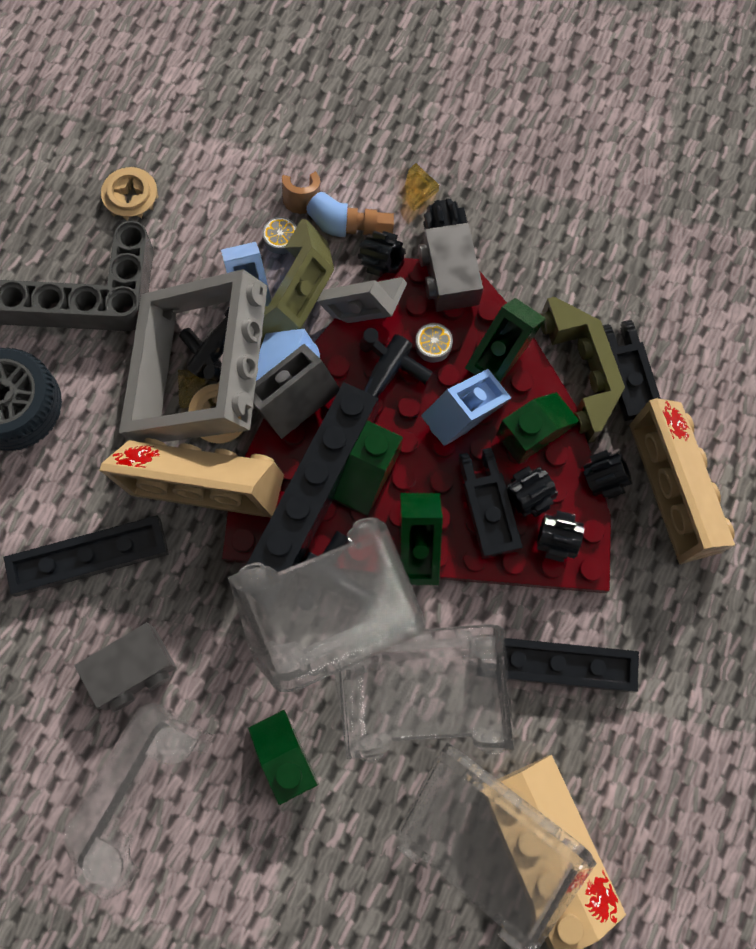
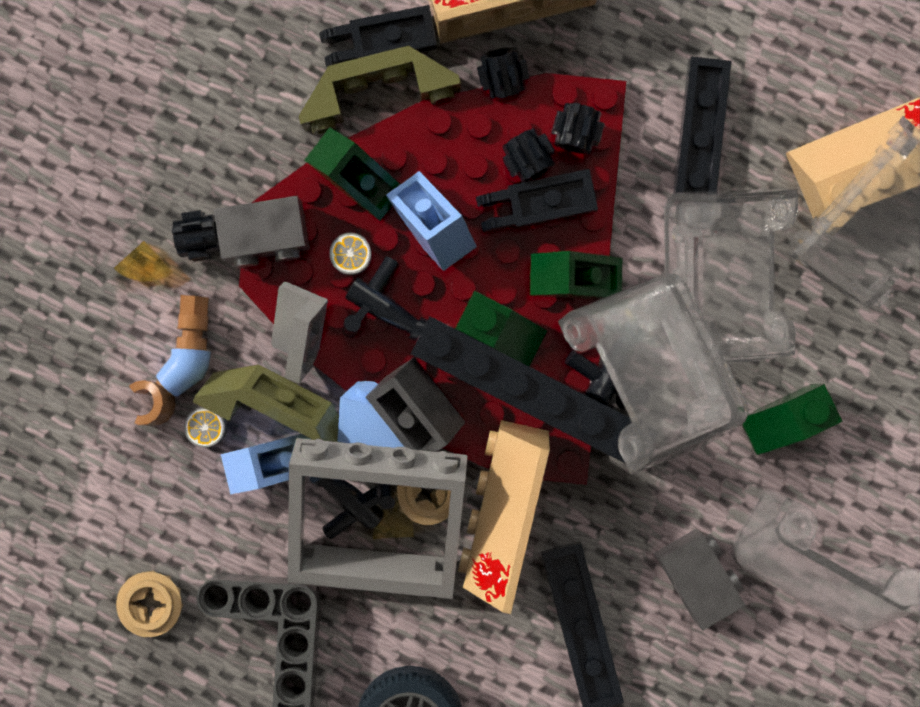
camera: 85 degrees left, 15 degrees up
black gear [358,231,406,277] -> none
dark green slope [496,392,580,464] -> none

